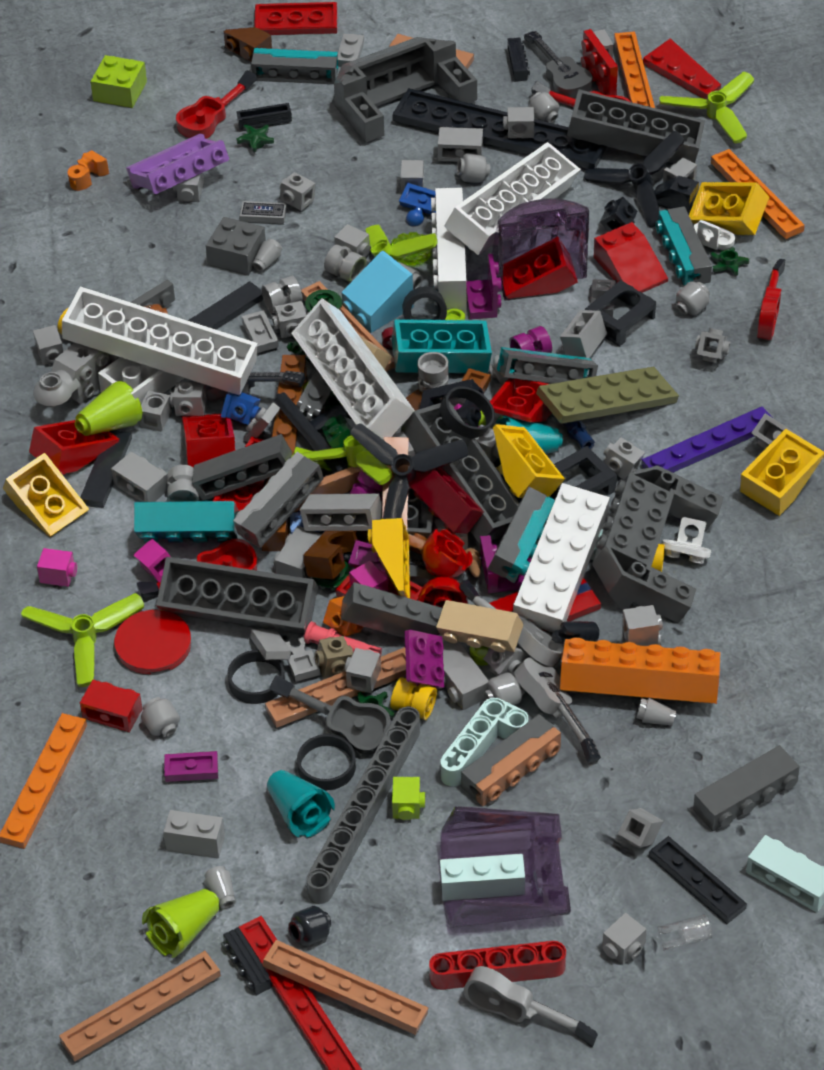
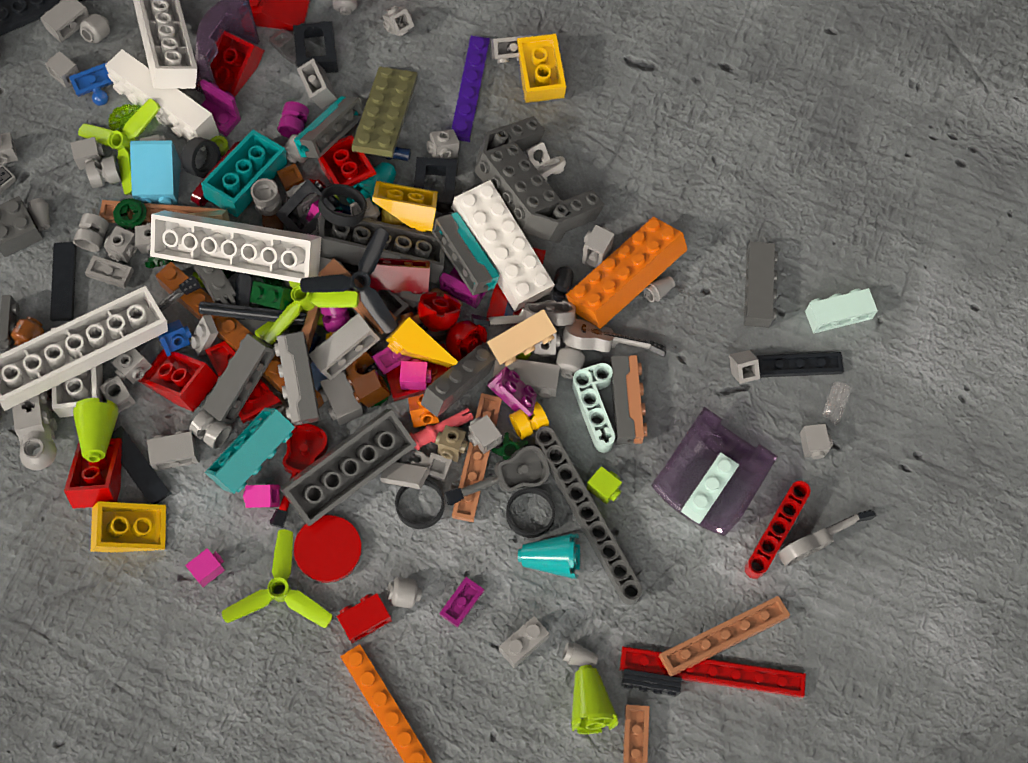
camera: 55 degrees left, 20 degrees up
black head [288,906,331,946] -> none

